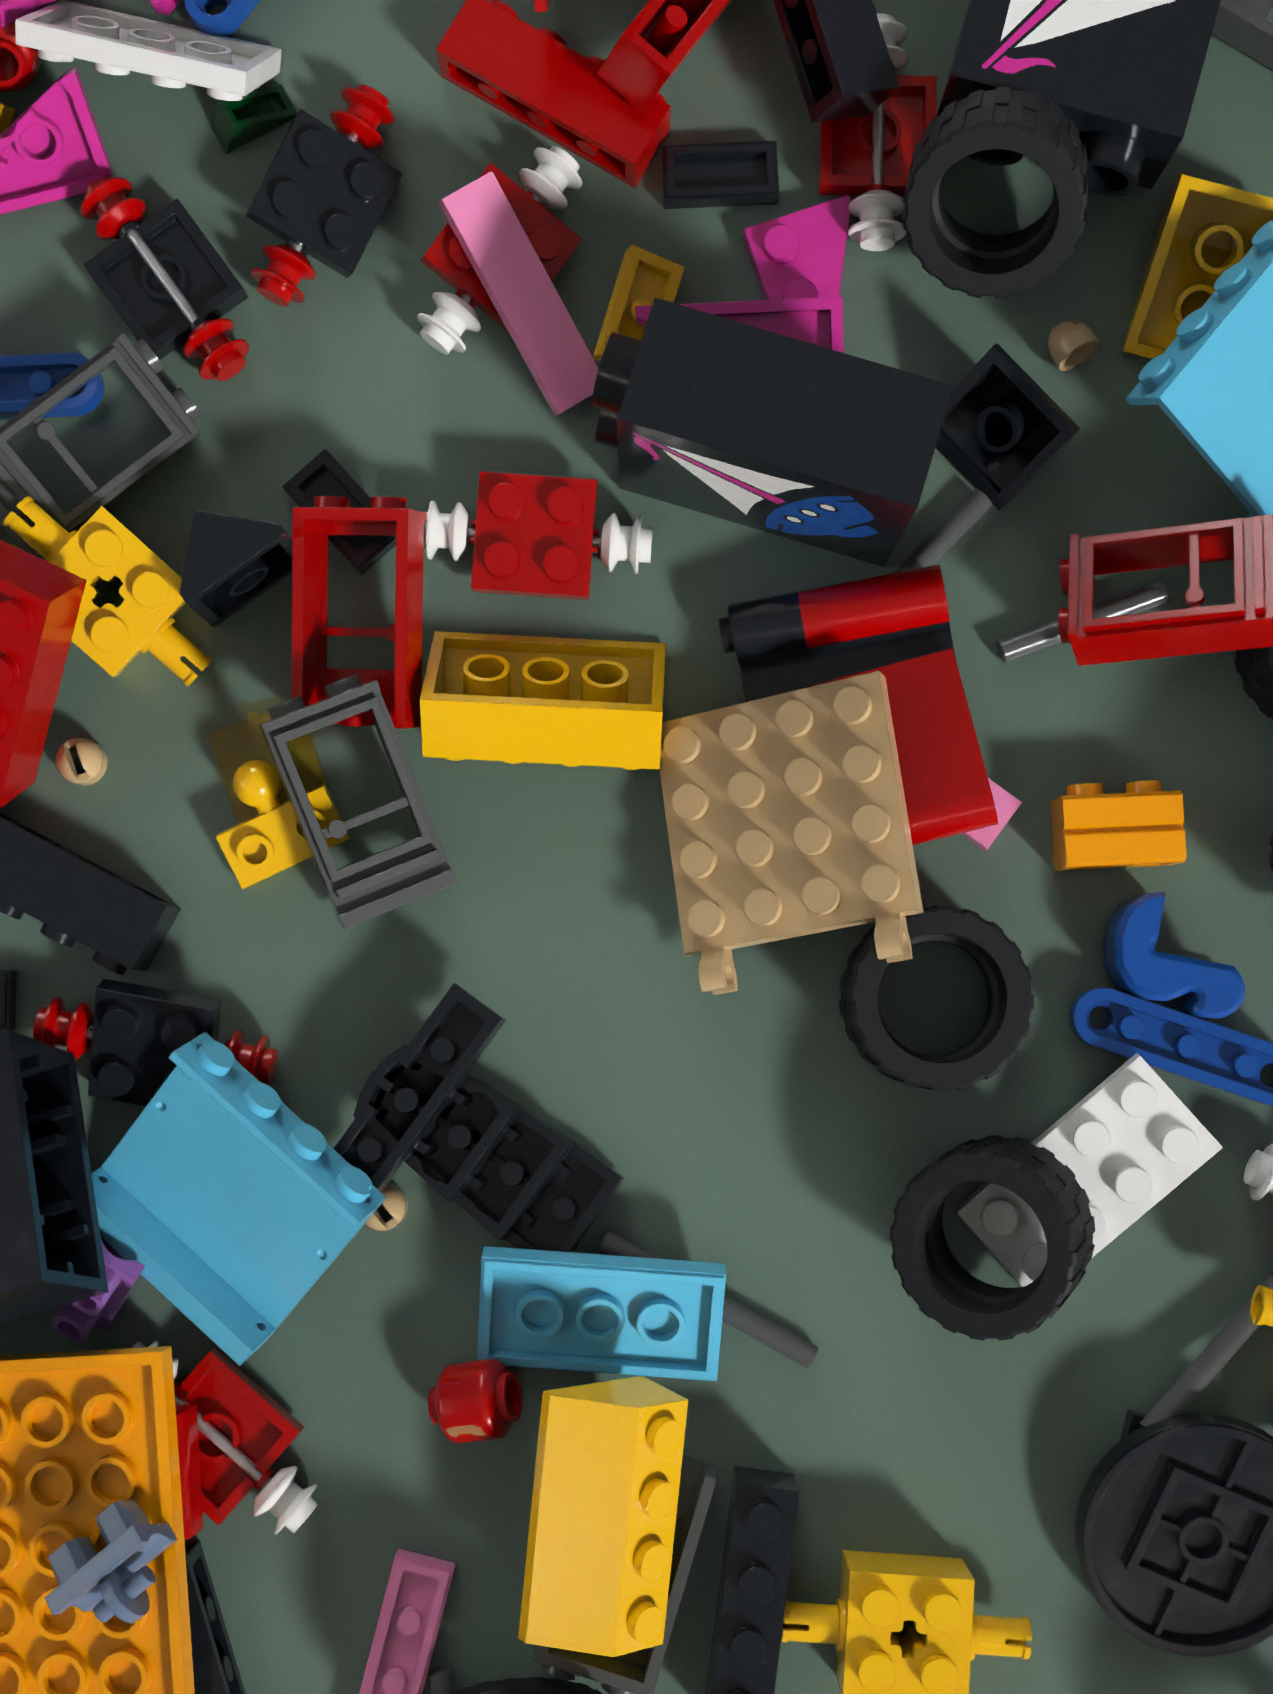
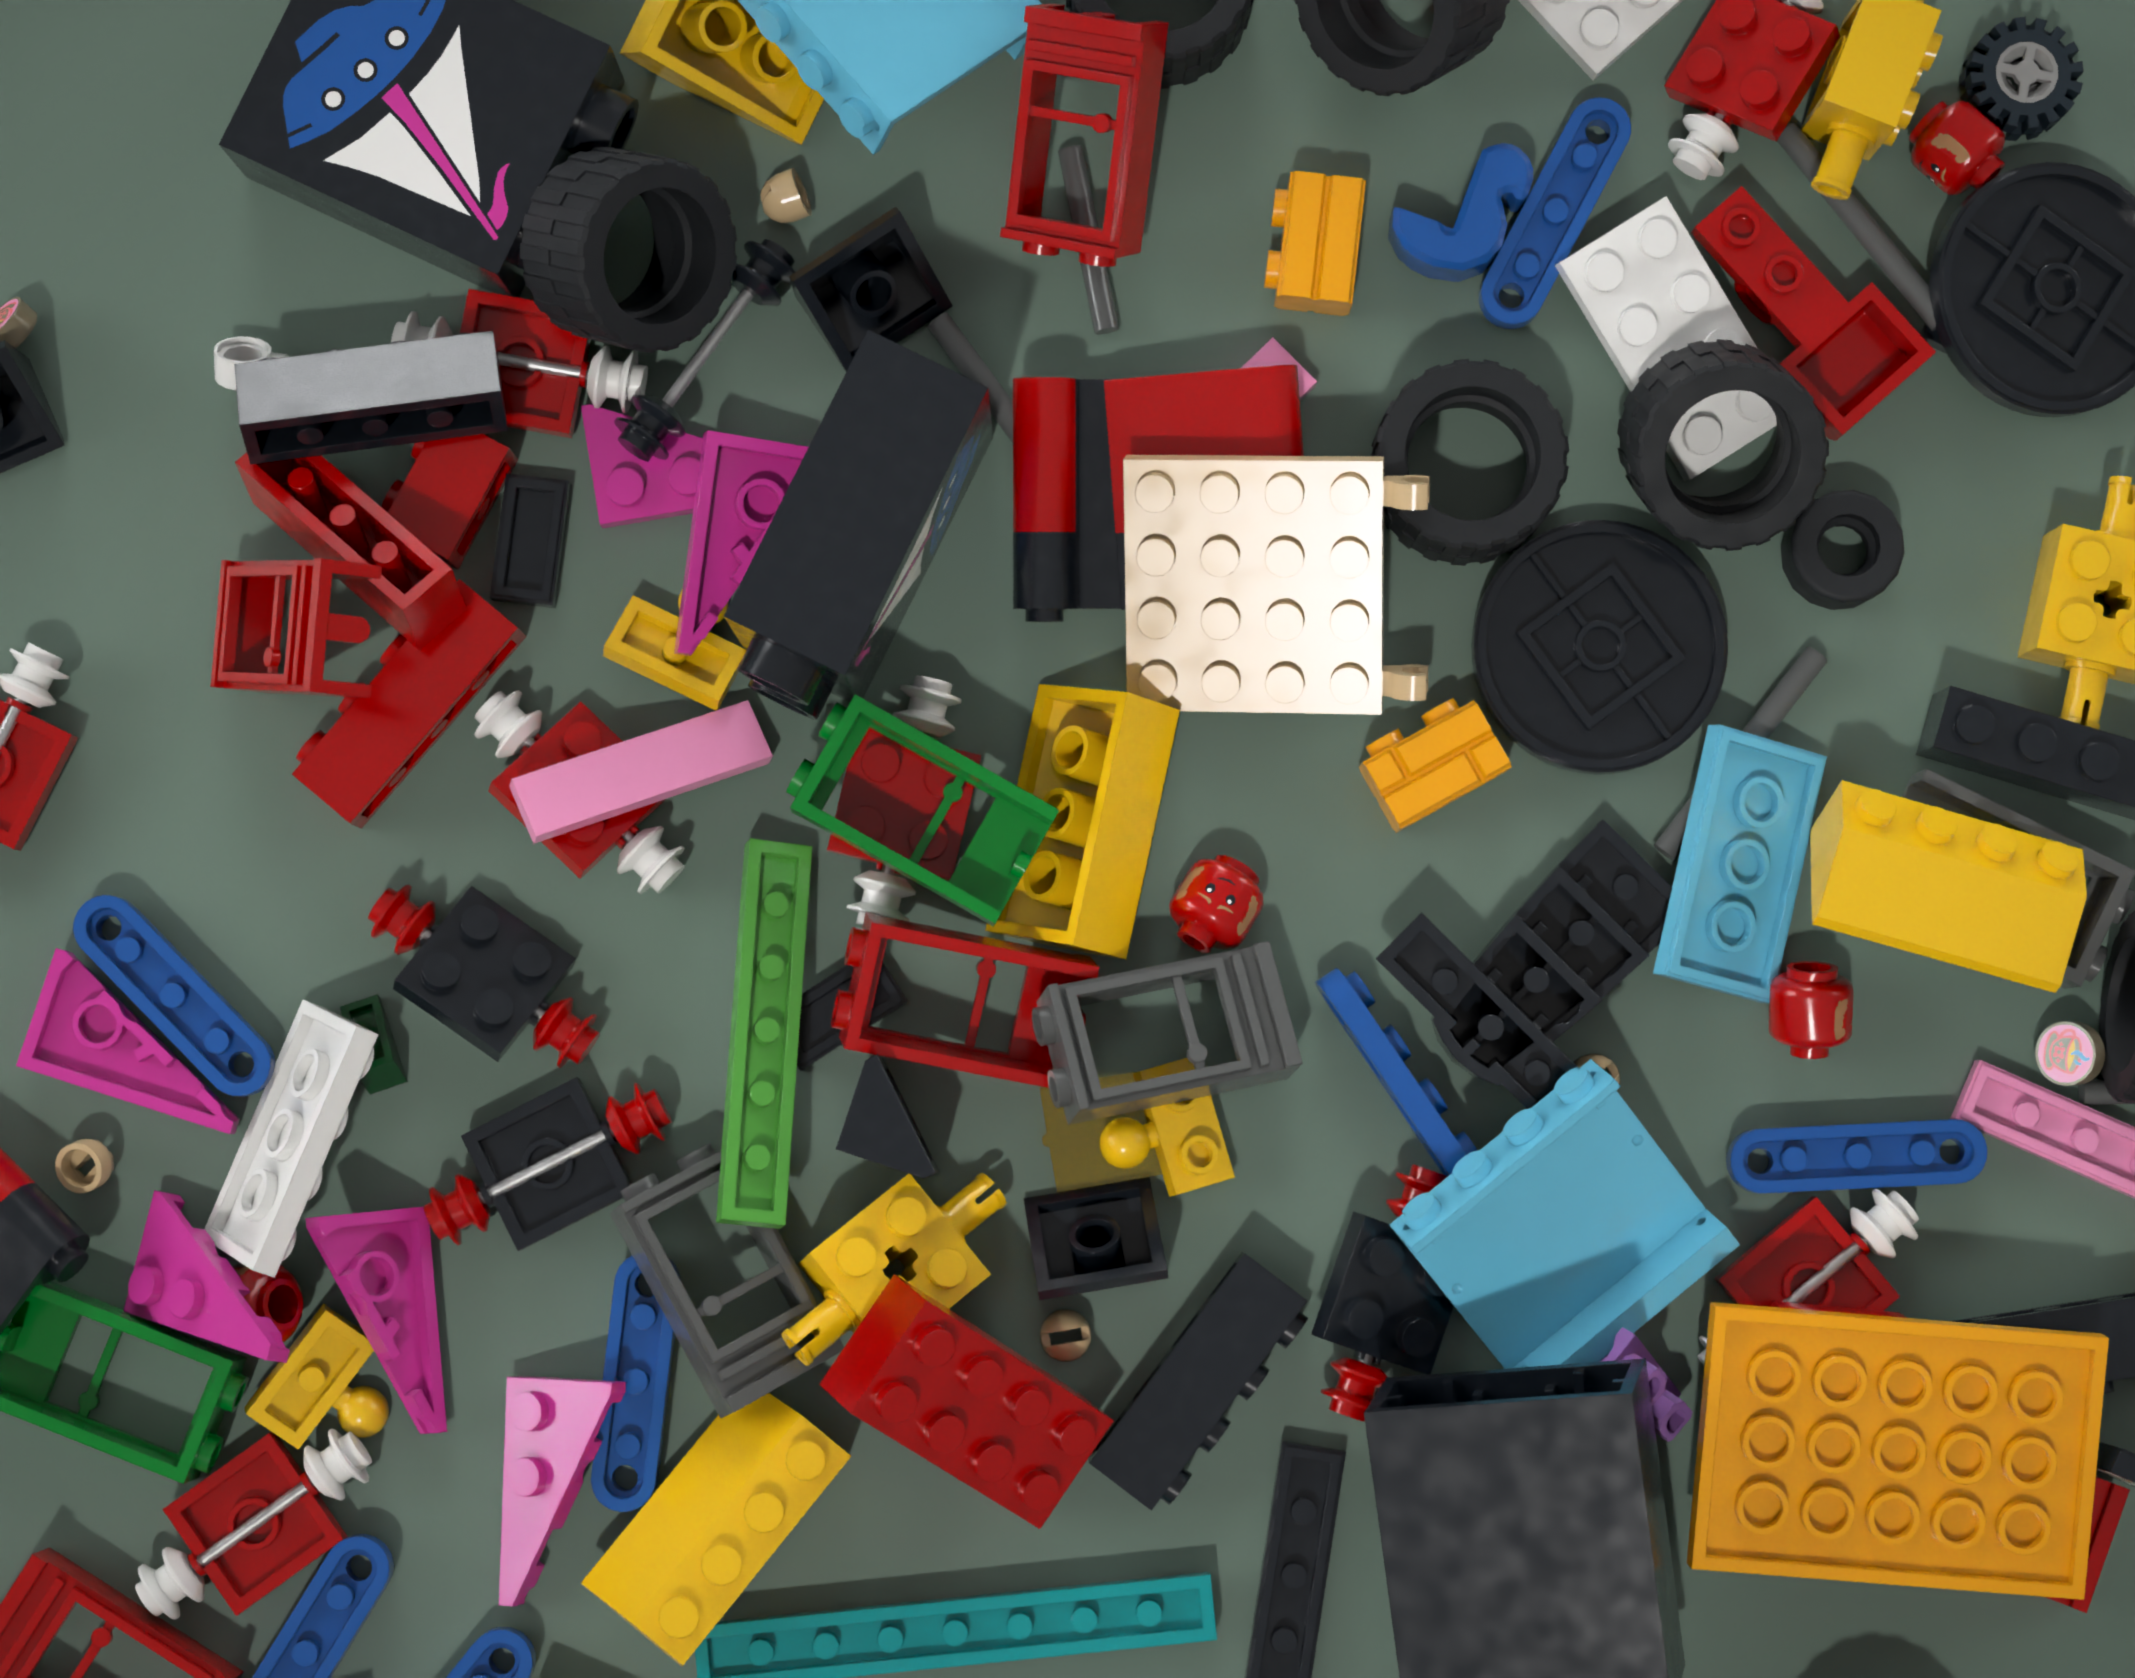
camera: 85 degrees left, 0 degrees up
sand blue hips [45,1500,177,1623] -> none
none -> red brick [381,434,518,569]
none -> black axle [614,239,795,462]
none -> bright green plate [716,838,812,1229]
none -> green door [786,694,1060,927]
none -> black slope [1023,1177,1169,1300]
none -> red head [1169,855,1264,953]
none -> blue plate [1315,968,1477,1176]
none -> light orange brick [1359,698,1512,833]
none -> black plate [1471,520,1728,775]
none -> red plate [1691,186,1936,441]
none -> blue plate [1726,1119,1987,1193]
none -> black tyre [1781,490,1905,610]
none -> tile [2035,1021,2105,1086]

